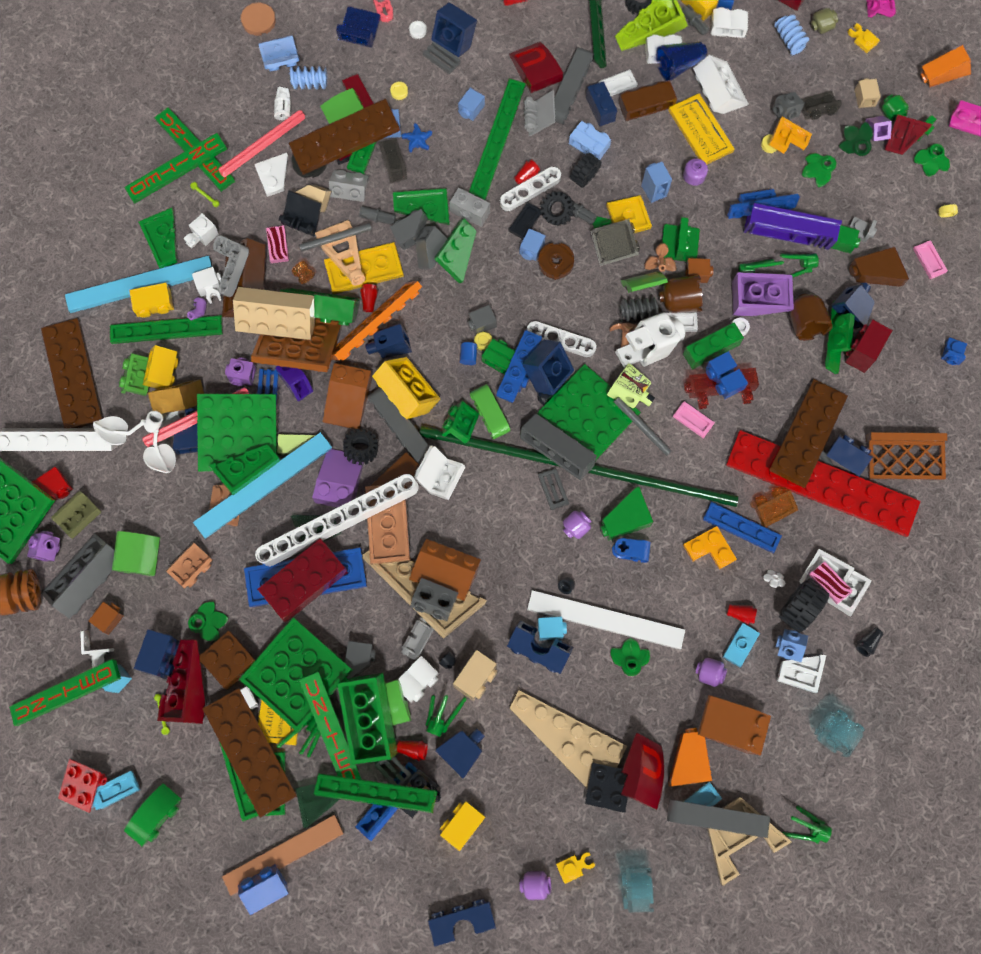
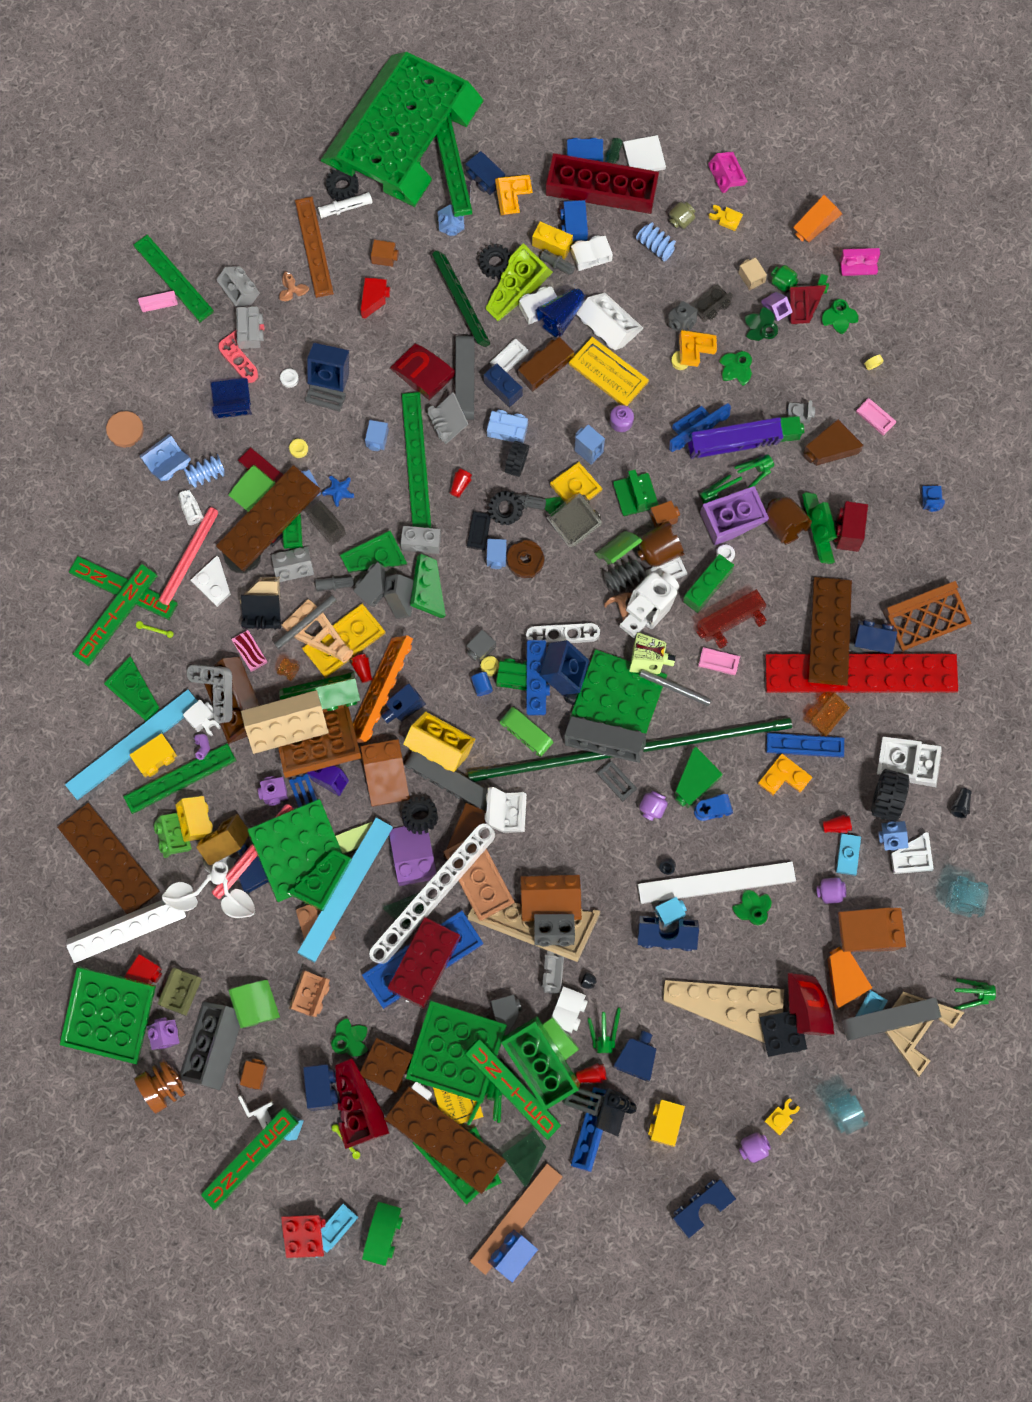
camera: 20 degrees left, 0 degrees up
white brick [184,214,219,248] -> none
green tile [314,773,437,813] -> none
green bracket [441,401,479,443] -> none
tan brick [453,650,497,701] -> none
white beam [500,167,561,211] -> none
nougat plant [644,243,676,272] -> none
blue piece [706,351,748,399] -> none
white plant [763,570,786,588] -> none
tile [809,562,853,604] -> none
dark blue torso [832,283,875,329] -> none

